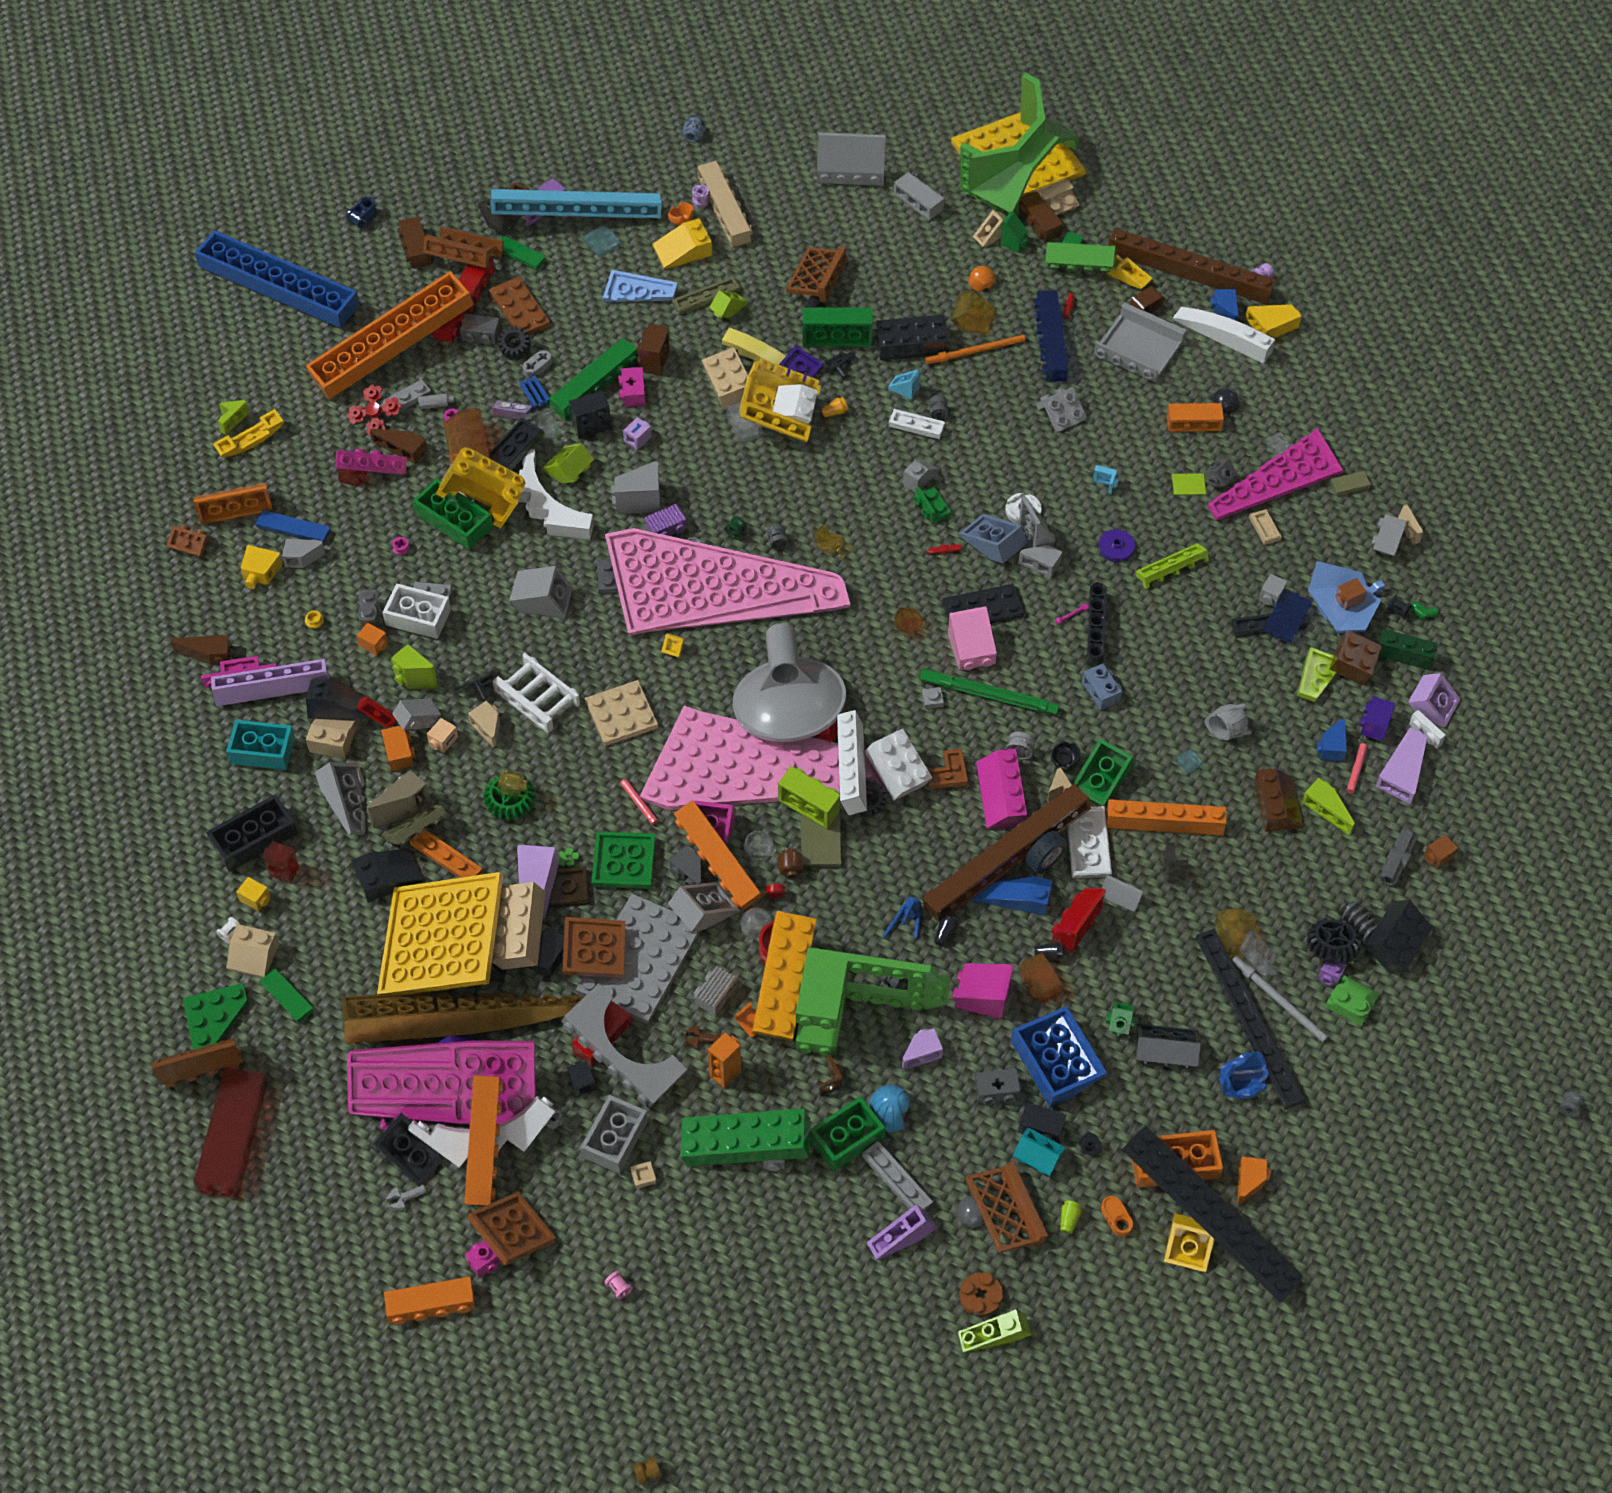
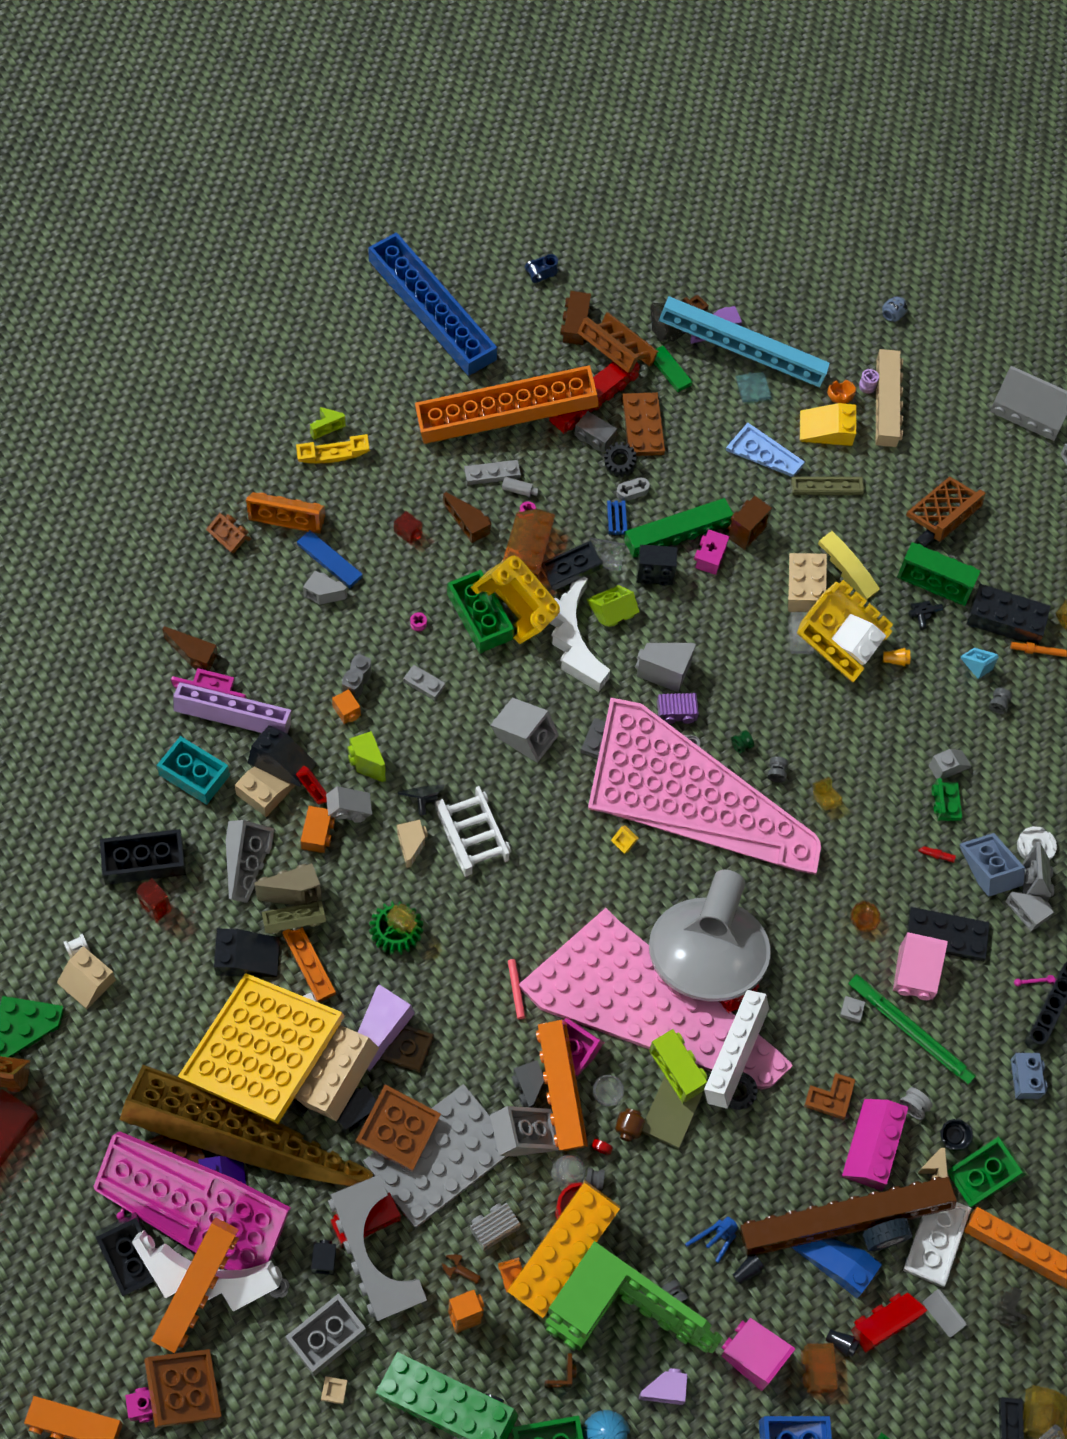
camera: 20 degrees right, 5 degrees up
yellow brick [236,877,271,912] -> none
yellow torso [241,545,283,589] -> none
green tile [259,969,314,1023] -> none
yellow plate [305,611,324,629] -> none
dark pink bracket [335,449,407,475] -> none
red plant [347,385,402,436] -> none
white brick [383,583,451,639] -> none
light grey bar [386,1185,427,1211] -> none
light nougat brick [427,718,458,753] -> none
lavender slope [492,401,532,421] -> none
bright green plant [558,848,579,867] -> none
tan plate [585,680,658,746] -> none
green plate [592,831,656,889] -> none
lavender brick [623,417,652,450] -> none
lime slope [709,290,749,319] -> none
dark purple tile [779,345,824,381] -> none
white brick [864,729,932,801] -> none
white plate [889,409,945,439] -> none

